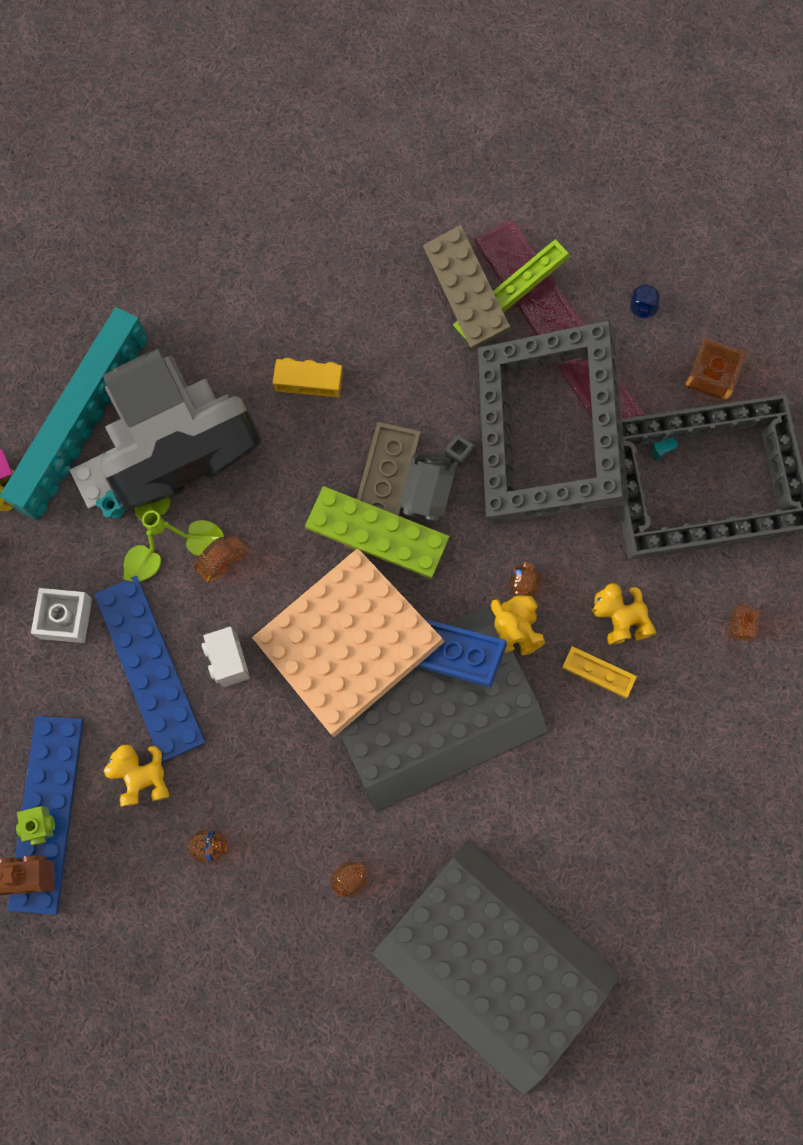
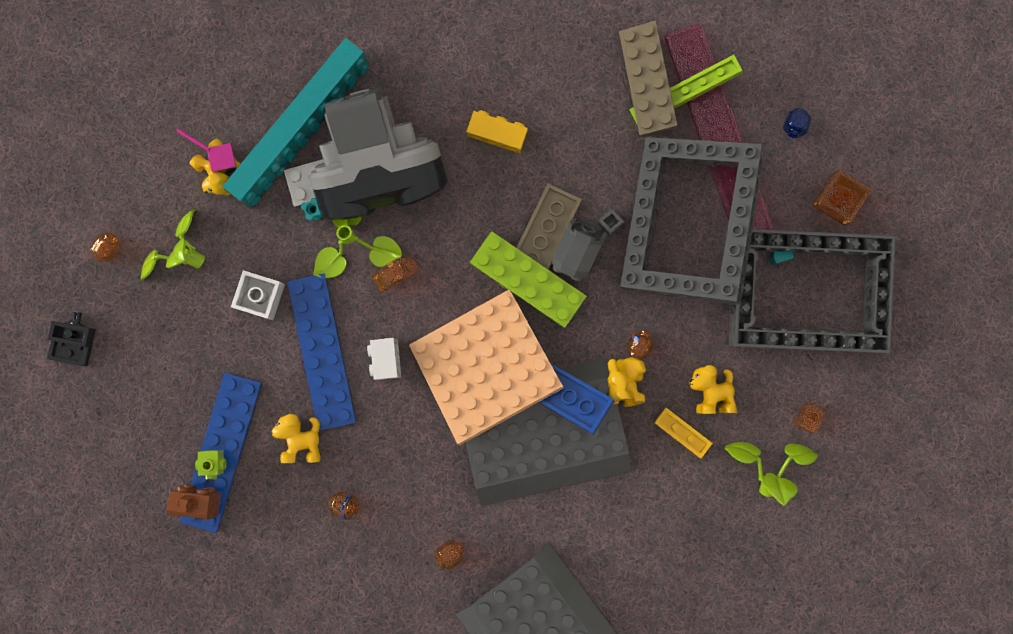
camera: 10 degrees right, 10 degrees up
none -> lime plant [724,442,818,506]

